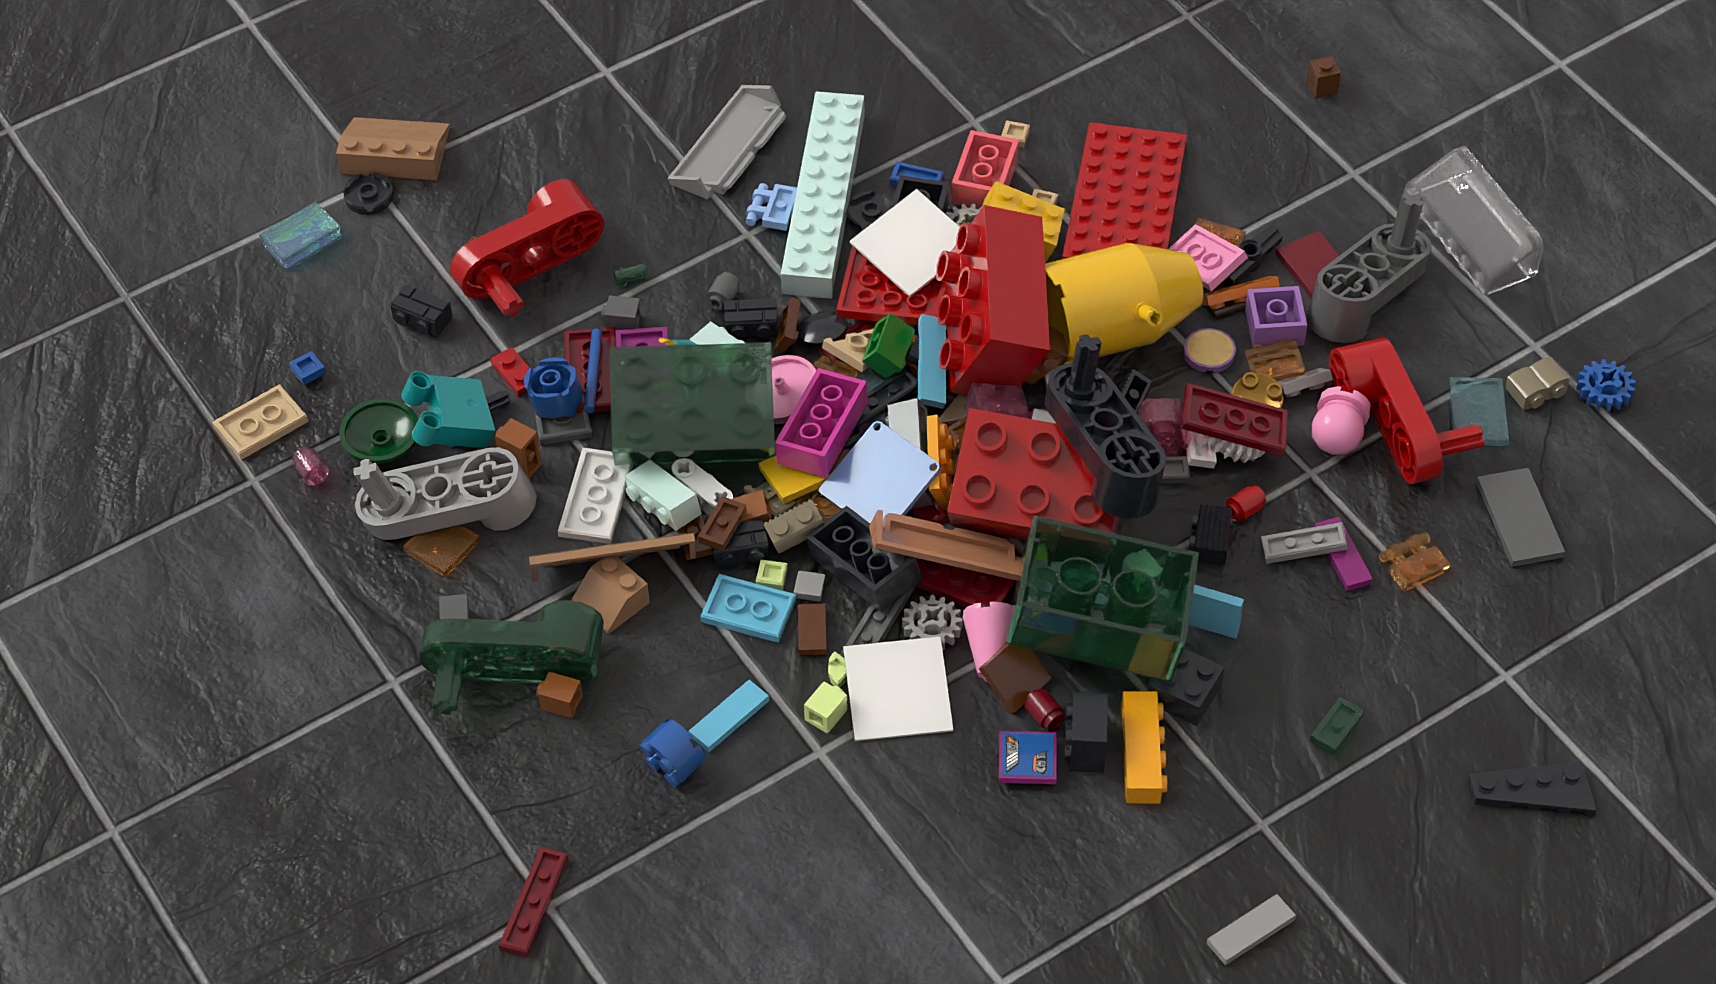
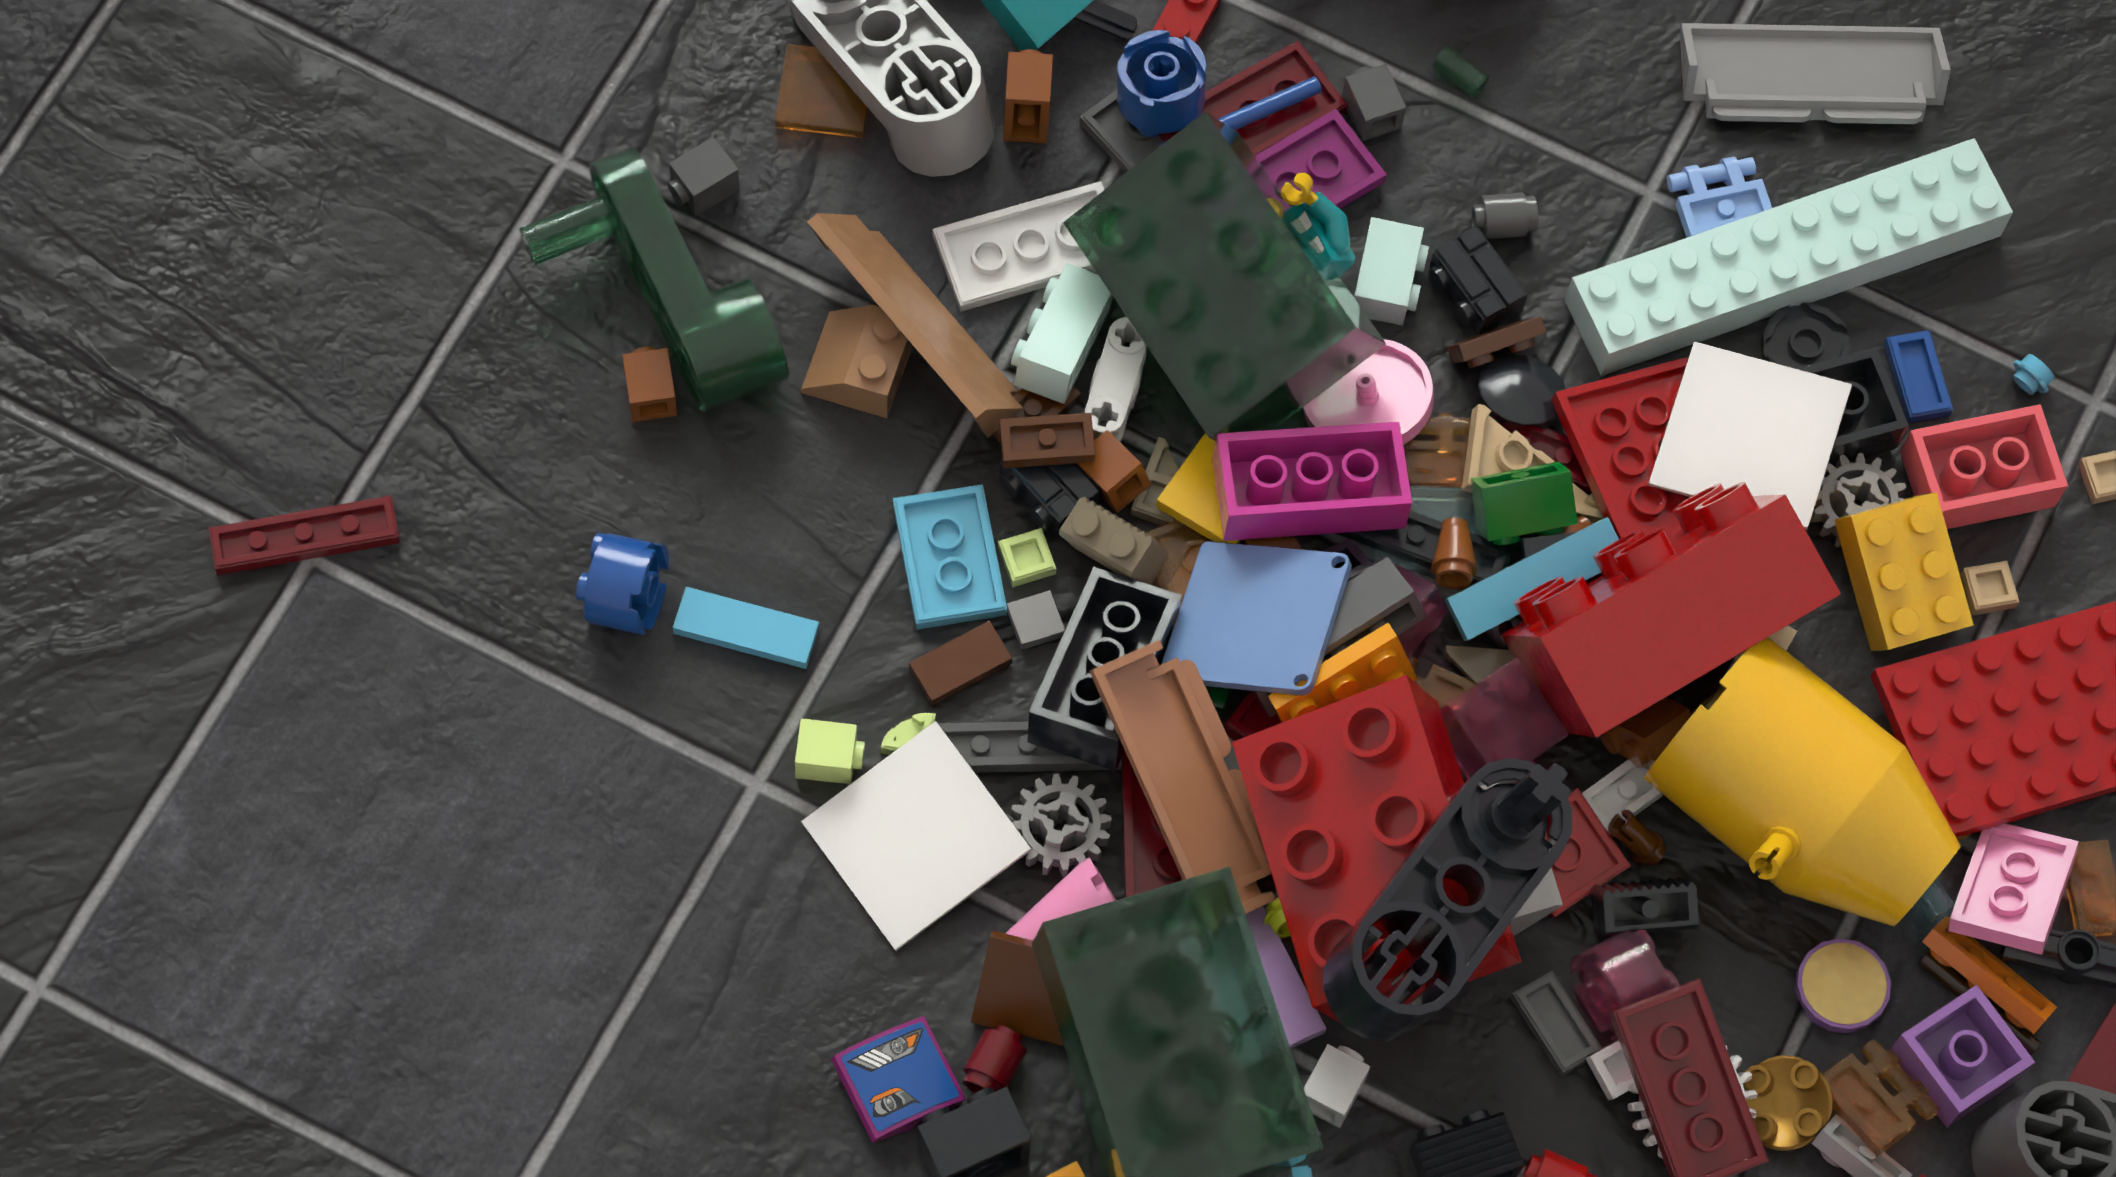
camera: 55 degrees right, 15 degrees up
none -> dark orange cone [1431,517,1477,589]
none -> medium azure plate [2013,354,2055,395]

